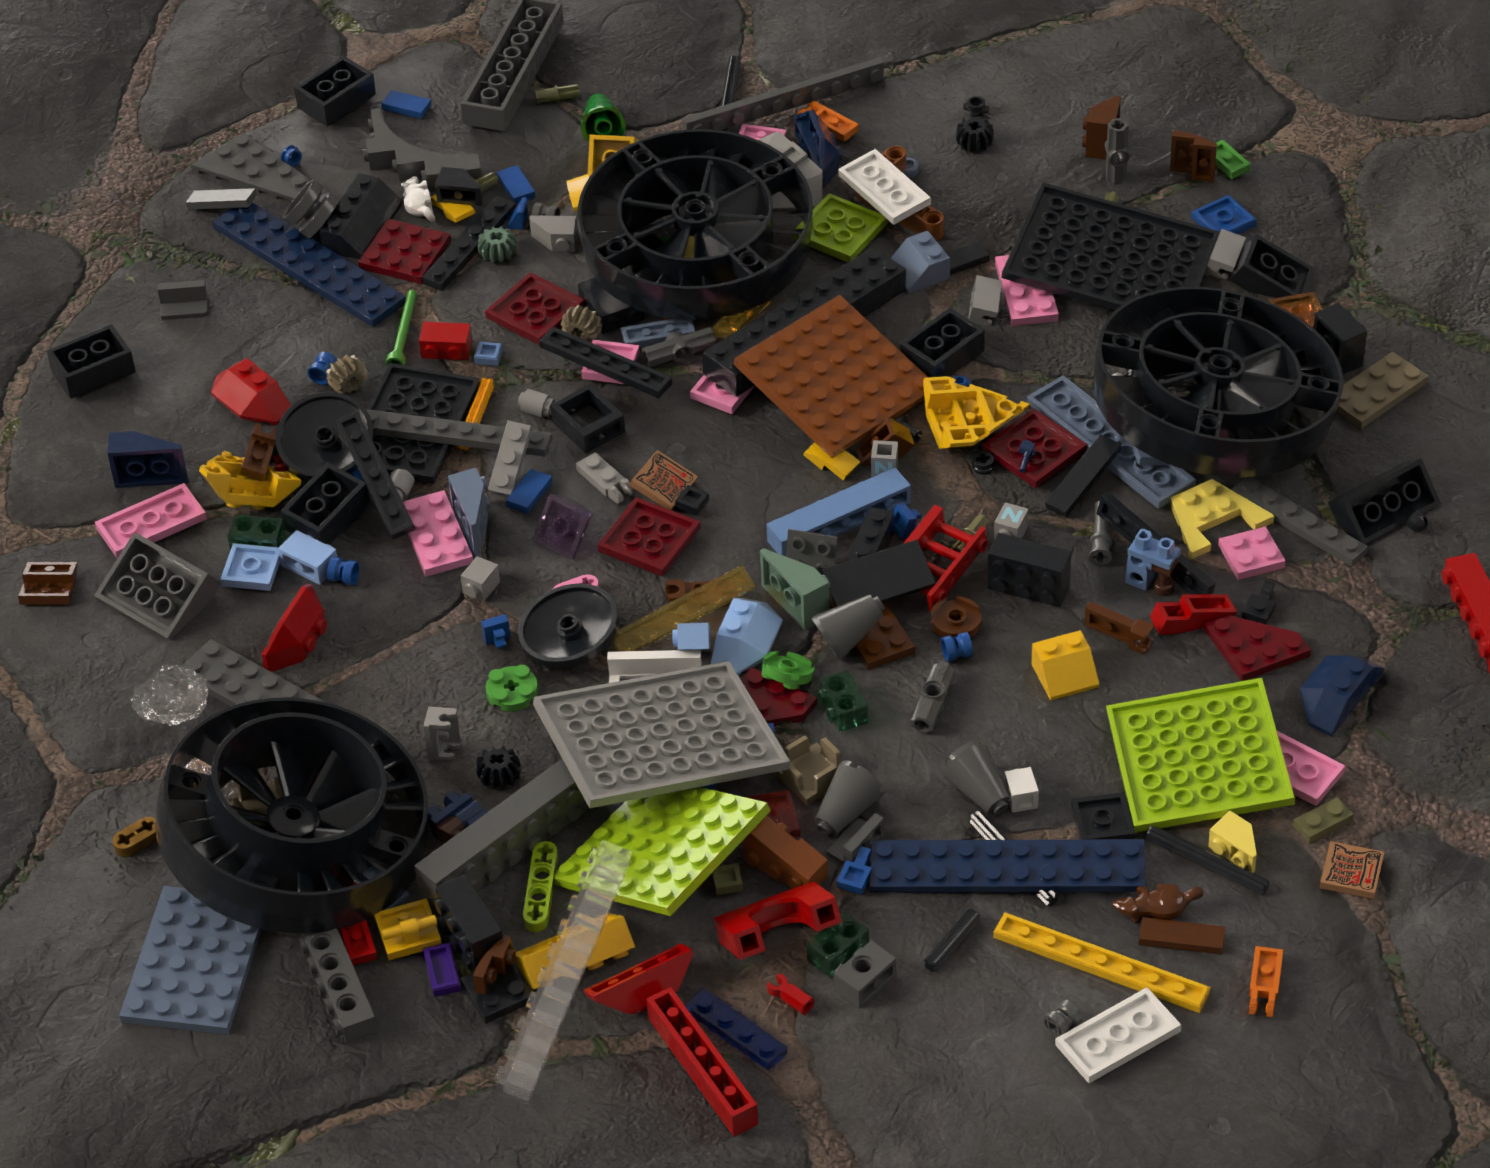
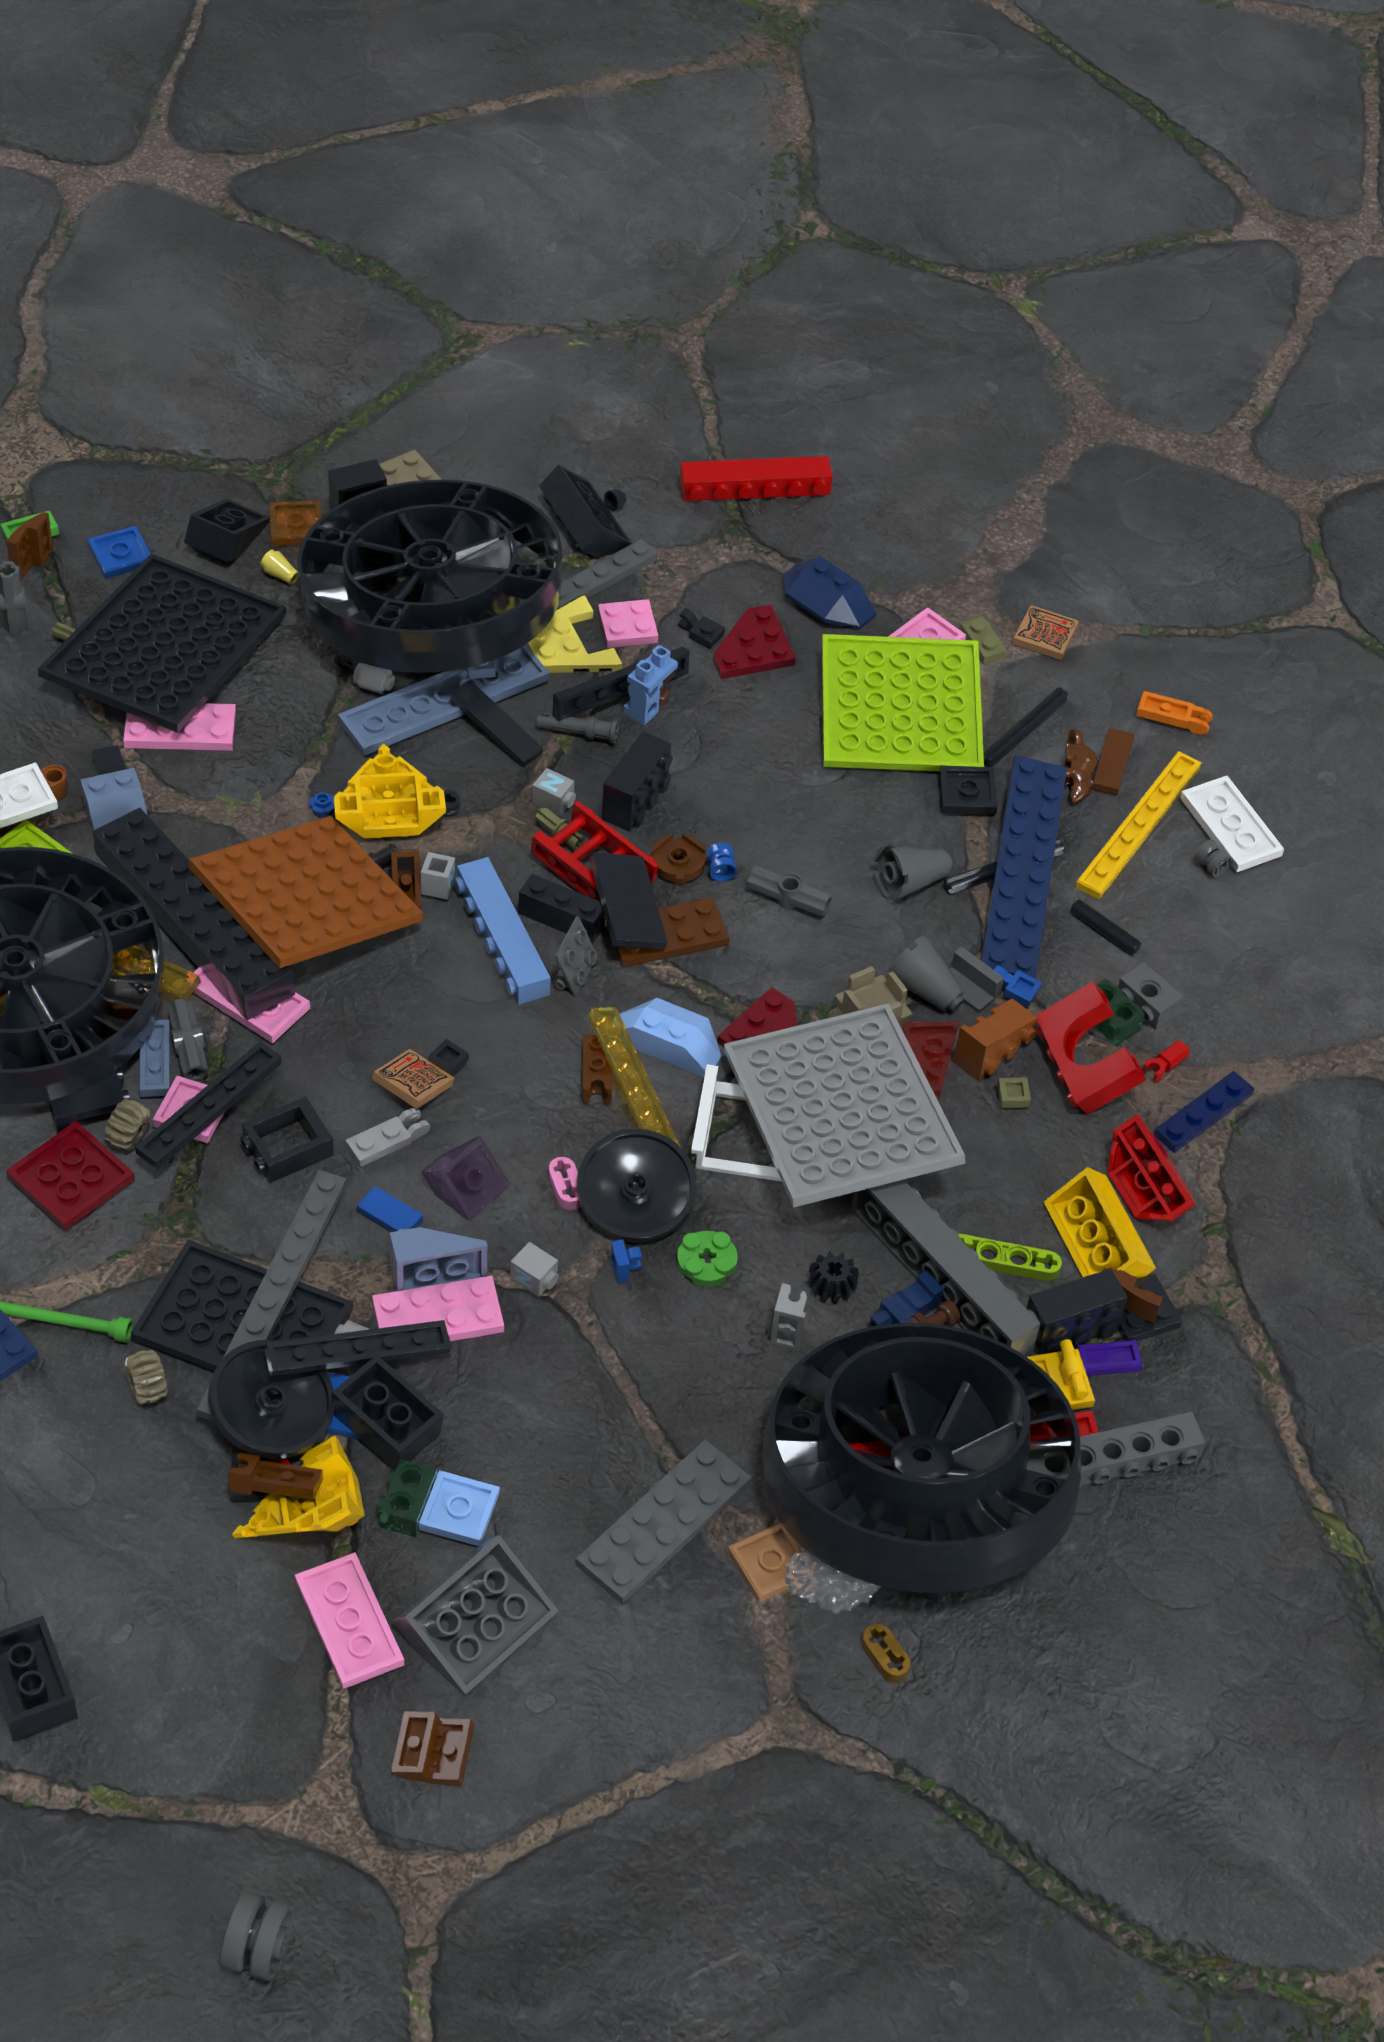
camera: 90 degrees left, 5 degrees up
dark blue slope [107,431,189,488] -> none
sand blue plate [119,886,262,1035] -> none
clear hair [130,664,209,726] -> none
red wedge [211,358,291,425] -> none
red wedge [261,584,327,672] -> none
light blue brick [278,530,337,585] -> none
blue wheel [307,352,337,385] -> none
blue wheel [327,556,360,586] -> none
red brick [419,322,472,360] -> none
light orange axle [457,378,494,451] -> none
medium blue tile [474,342,503,366] -> none
light grey plate [488,420,533,497] -> none
clear brick [494,840,633,1105] -> none
light grey brick [518,389,555,418] -> none
lime plate [553,787,771,916] -> none
dark red plate [597,497,701,577] -> none
red brick [646,987,758,1137] -> none
light blue brick [672,623,711,652] -> none
sand green slope [760,548,831,631] -> none
bright green plate [761,651,815,689] -> none
yellow slope [803,442,860,481] -> none
dark grey cone [811,594,885,660] -> none
clear green brick [817,670,868,732] -> none
blue tile [894,503,922,539] -> none
black brick [900,308,985,377] -> none
light grey hinge [968,275,1002,326] -> none
dark red plate [982,408,1087,488] -> none
white brick [1004,767,1039,813] -> none
dark blue hand [1019,439,1036,473] -> none
yellow slope [1032,630,1099,701] -> none
reddish brown plate [1085,601,1155,654] -> none
red slope [1150,594,1237,635] -> none
light grey hinge [1205,229,1246,280] -> none
light yellow slope [1208,811,1257,873] -> none

